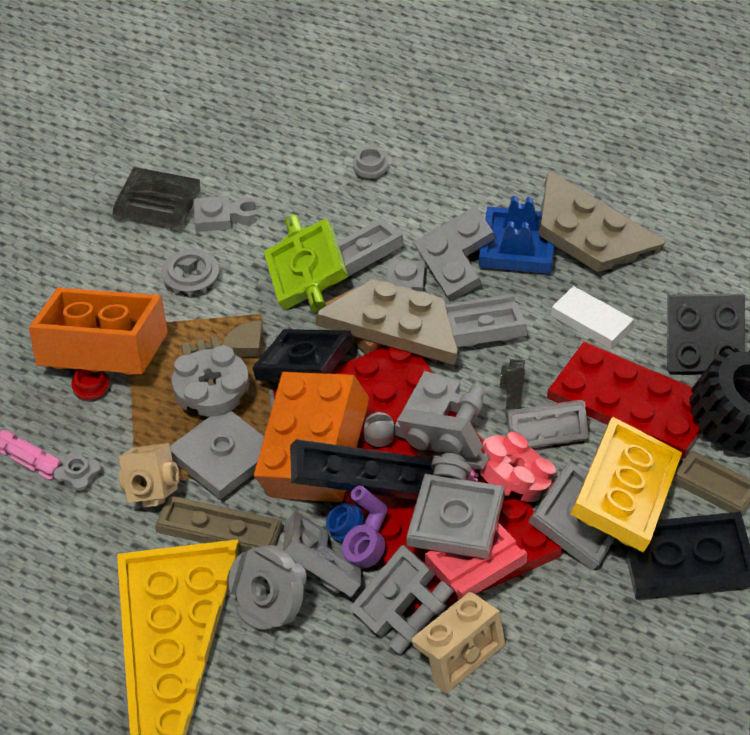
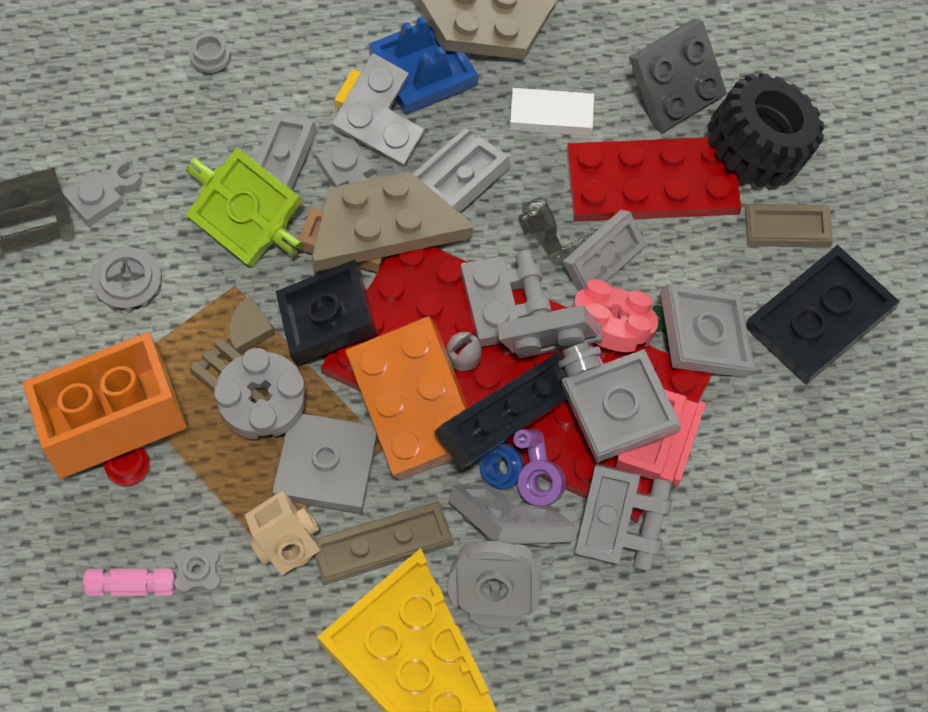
camera: 40 degrees left, 15 degrees up
tan bracket [412,592,506,694] -> none
yellow plate [570,417,682,552] -> none

